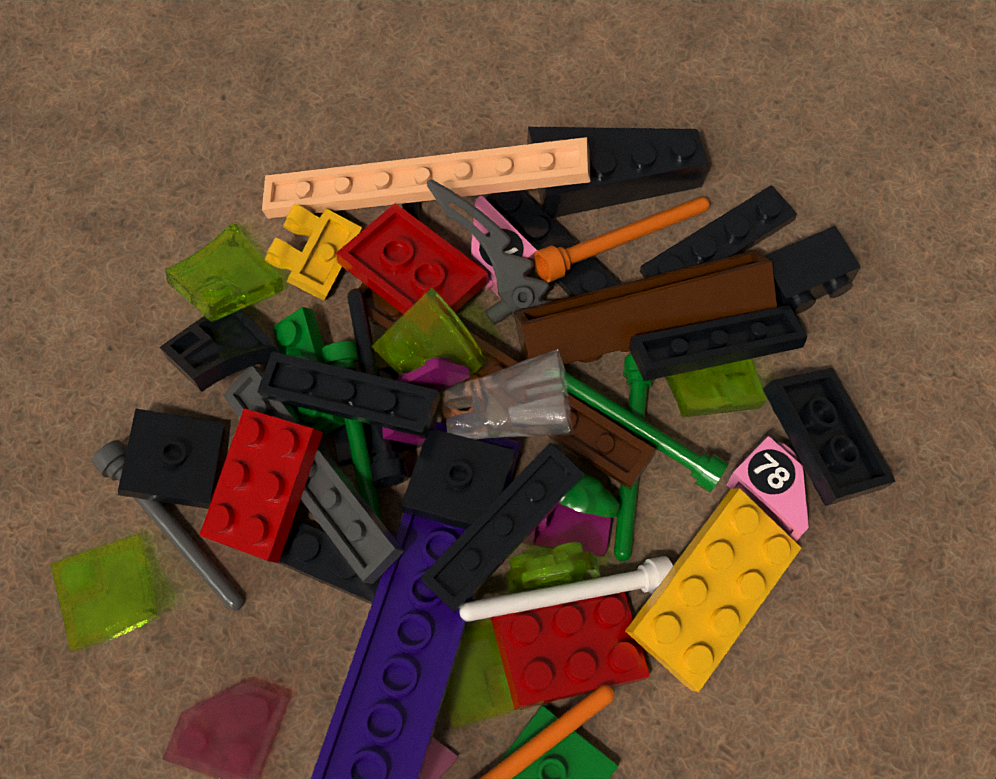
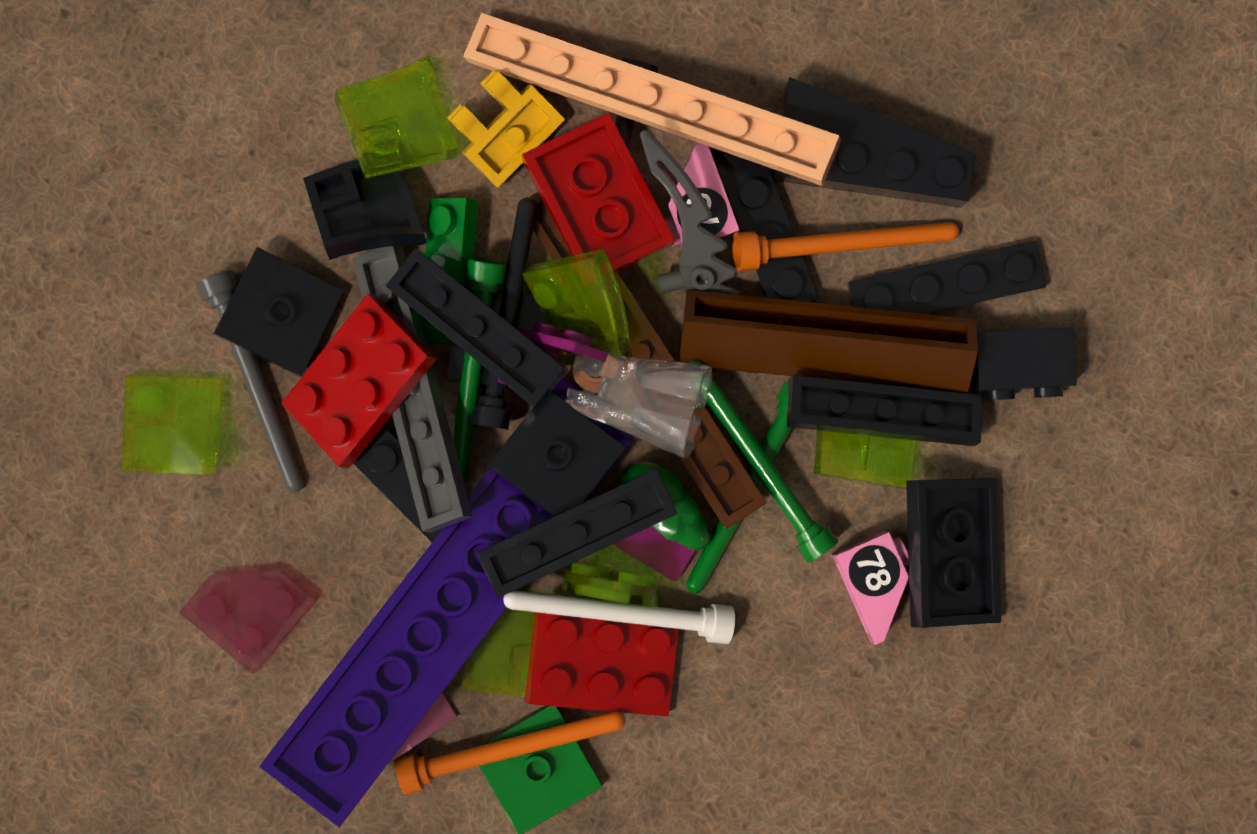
camera: 20 degrees right, 20 degrees up
yellow plate [625,488,802,692] -> none

